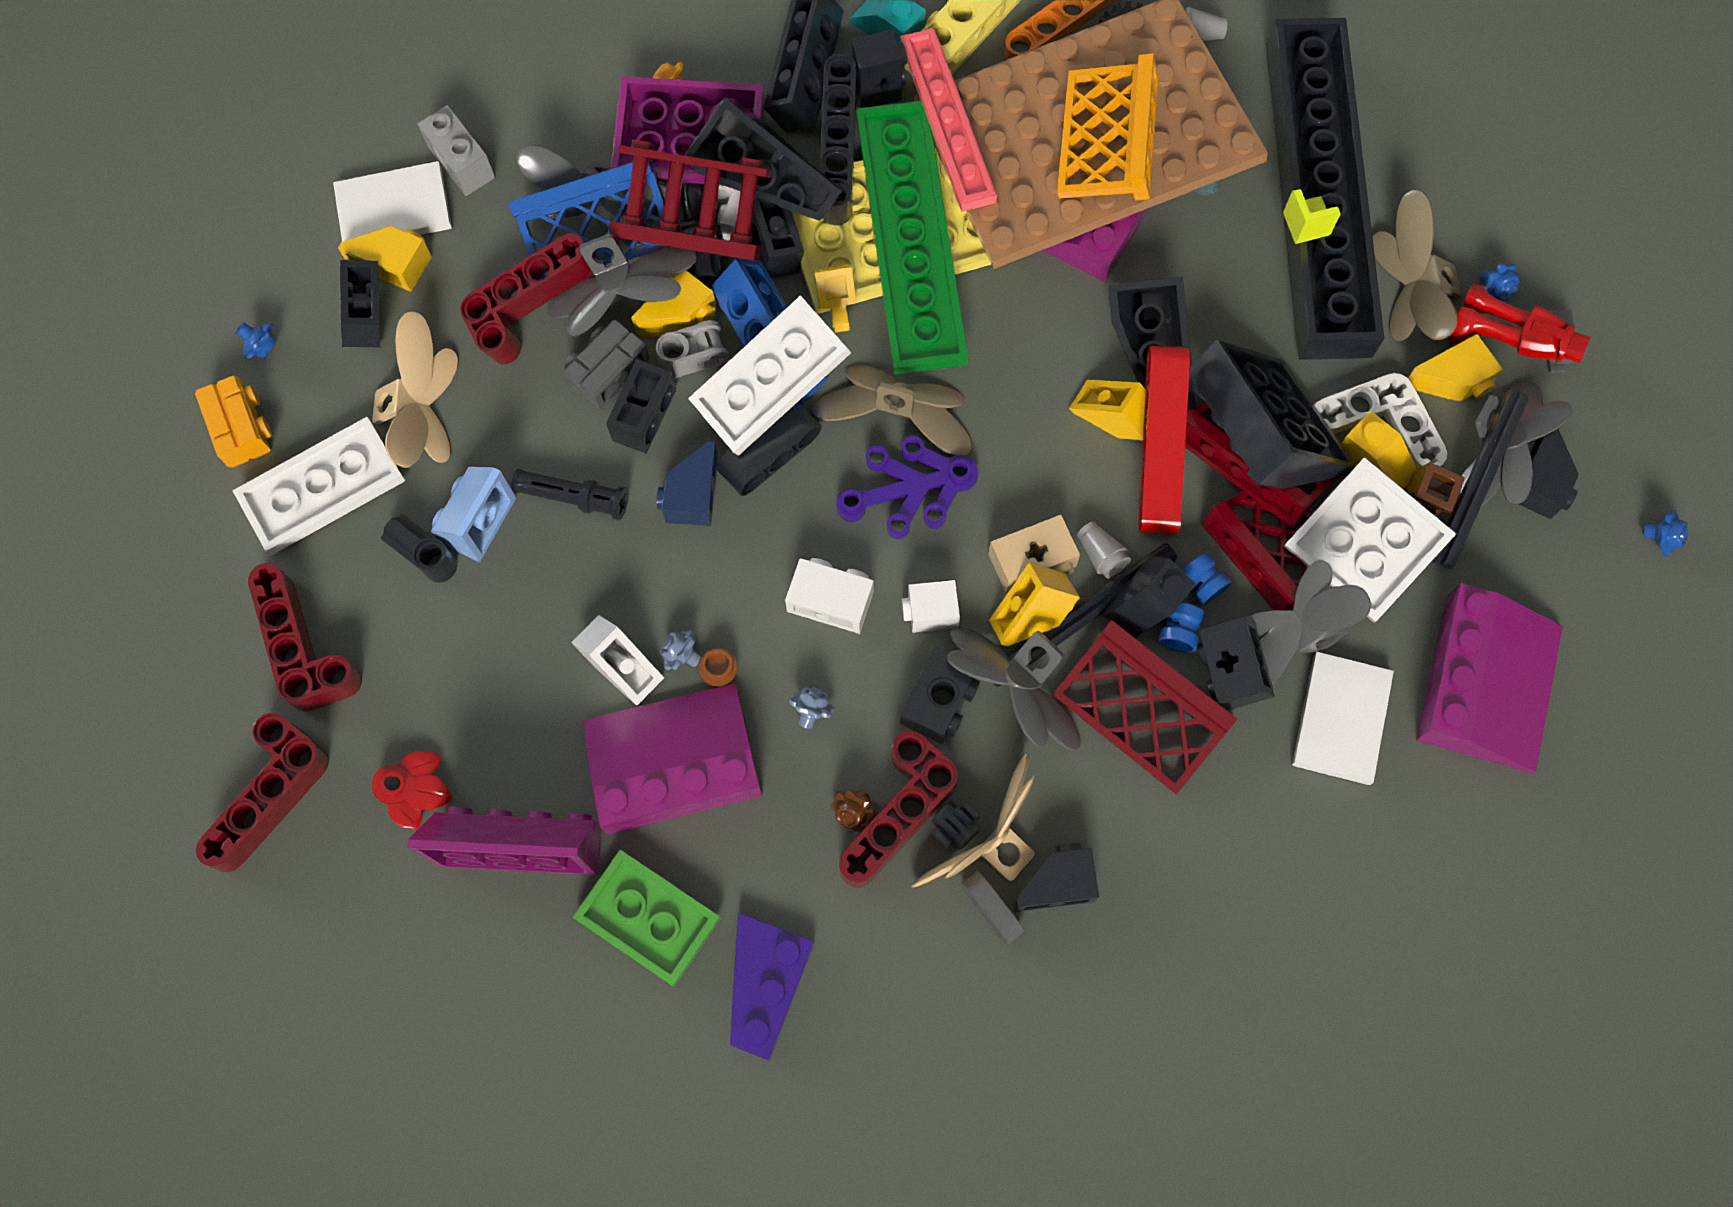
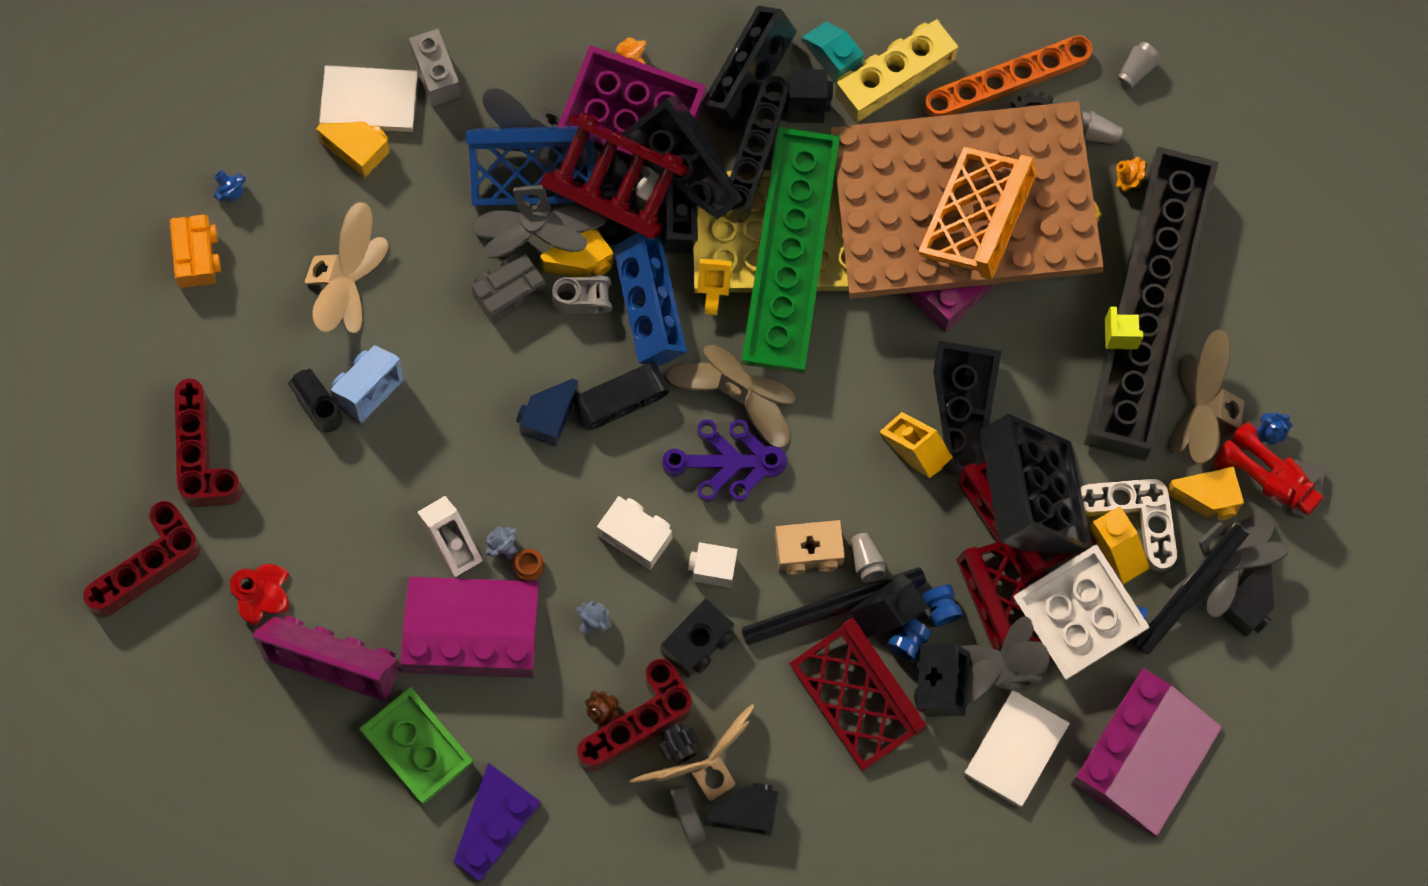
camera: 10 degrees right, 0 degrees up
white plate [233,417,405,556] -> none
black brick [340,260,380,348] -> none
dark red beam [460,233,598,364] -> none
black pin [511,469,629,520] -> none
black brick [606,359,676,454] -> none
white plate [688,296,851,456] -> none
coral tile [900,28,997,212] -> none
dark grey piece [947,627,1081,751] -> none
yellow slope [989,562,1080,646] -> none
red beam [1138,345,1190,535] -> none
reddish brown brick [1405,462,1465,515] -> none
blue plant [1644,510,1688,556] -> none
none -> light orange plant [1116,157,1147,192]

